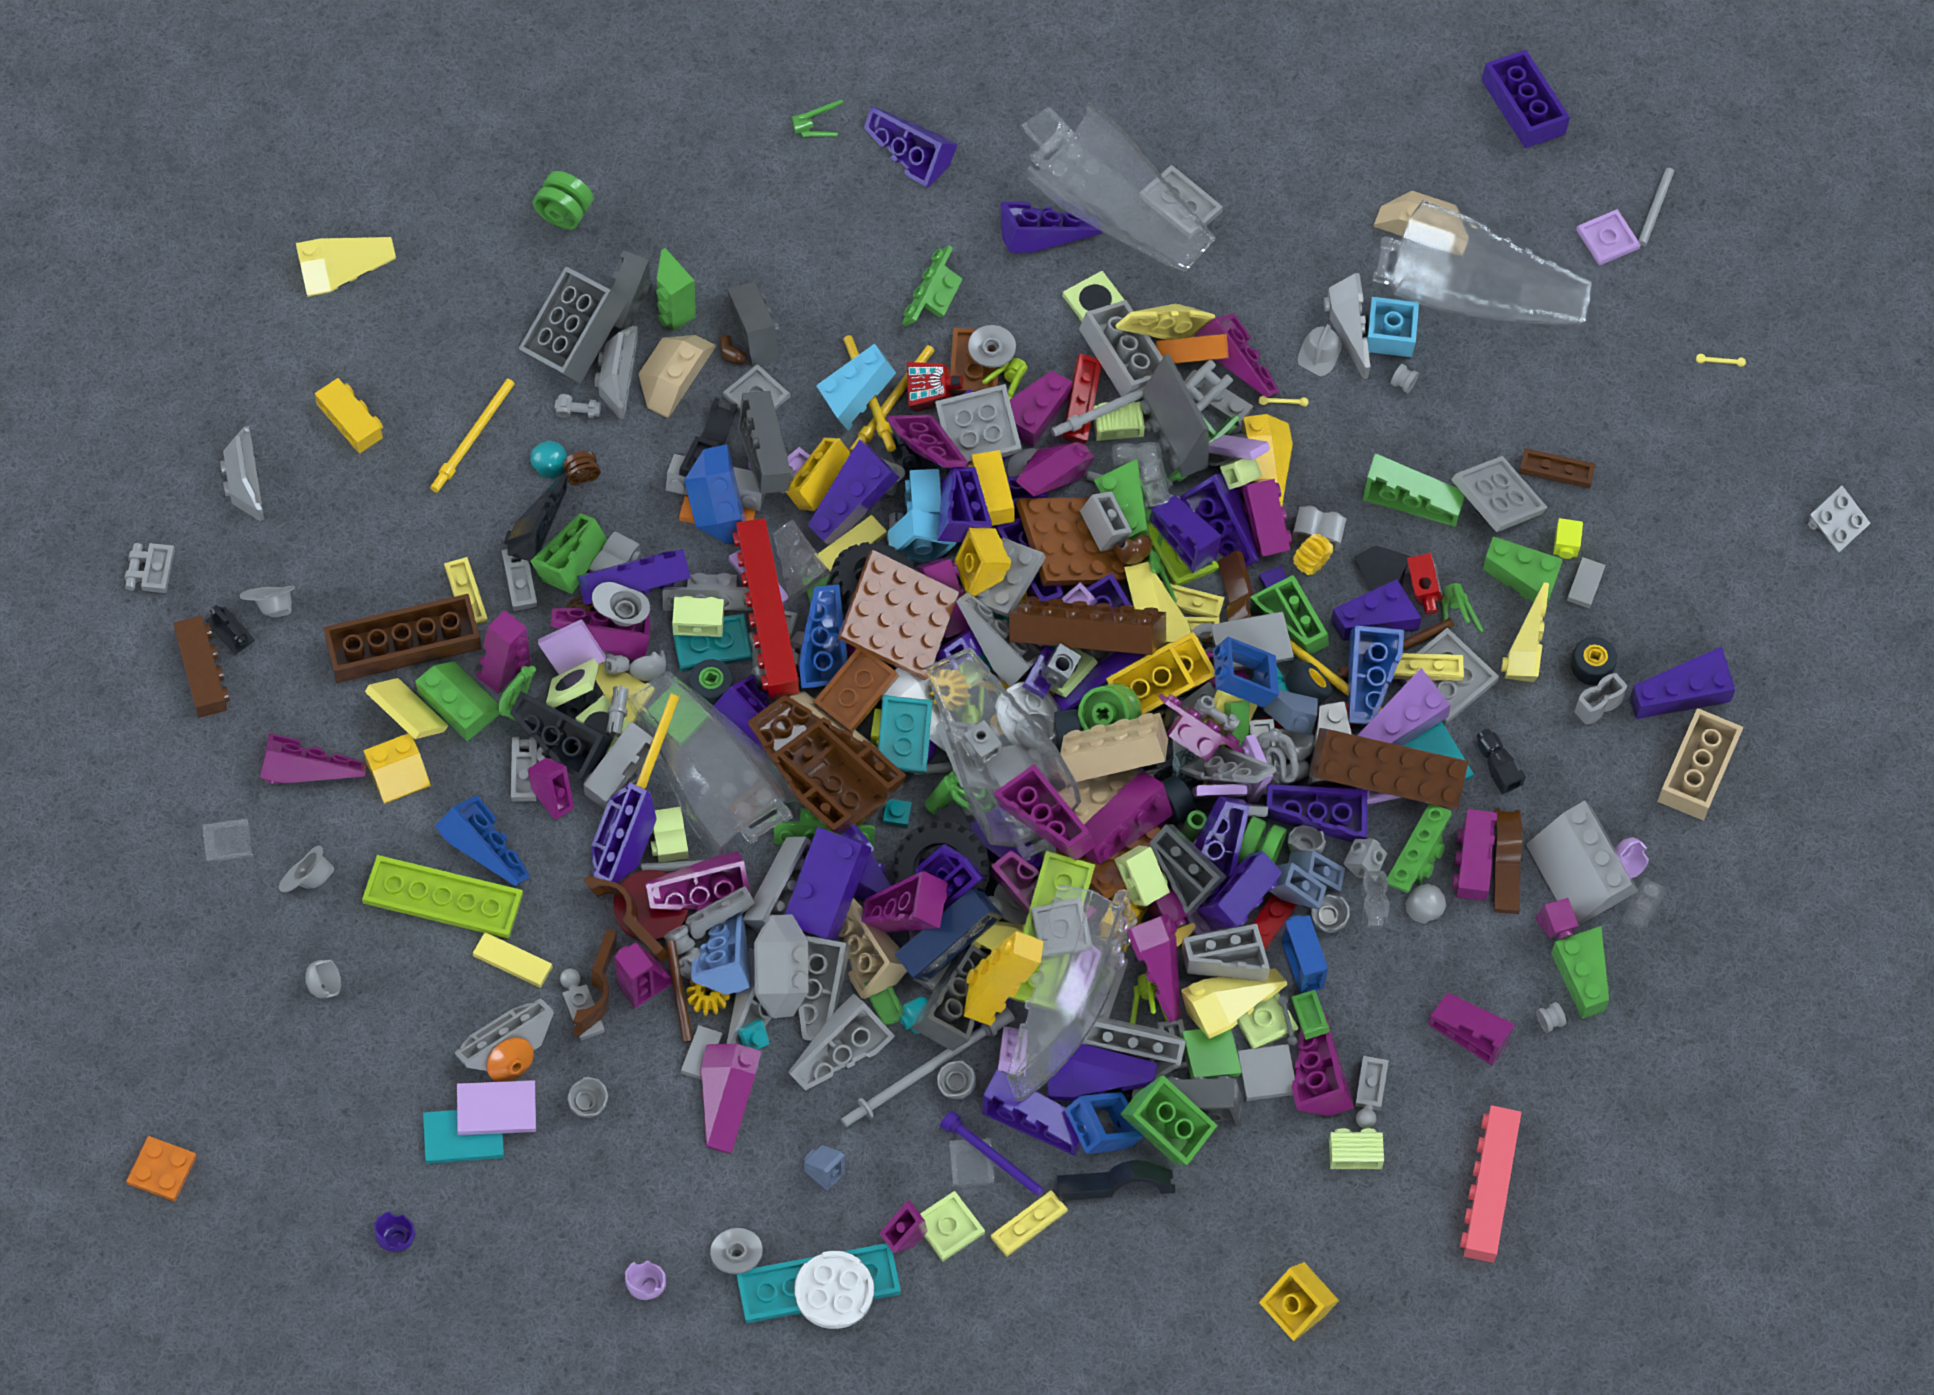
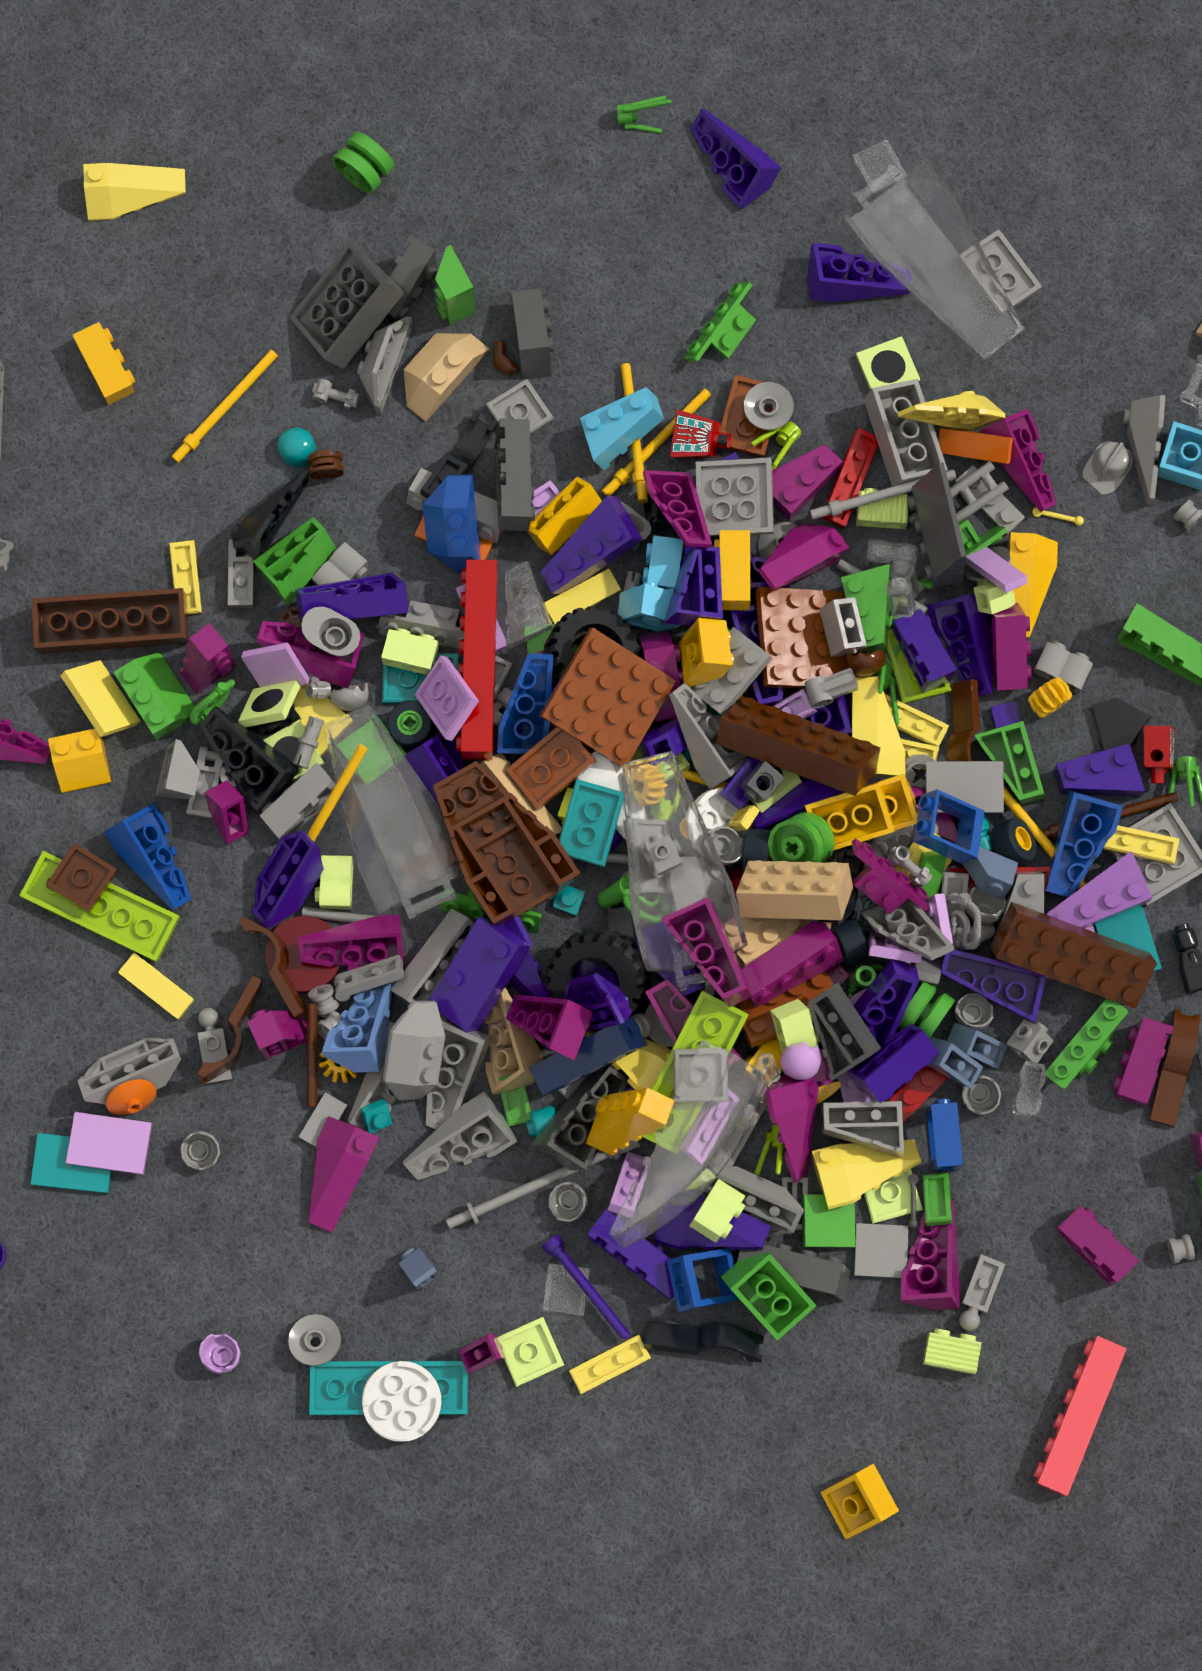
camera: 15 degrees right, 15 degrees up
light grey hair [1405,884,1446,924] -> none
none -> reddish brown plate [46,842,118,913]
none -> light grey slope [155,739,202,799]
none -> lavender tile [415,655,479,741]
none -> yellowish green brick [689,1179,745,1243]
none -> light yellow tile [727,805,760,831]
none -> lavender hair [780,1041,822,1080]
none -> light grey piece [804,668,859,708]

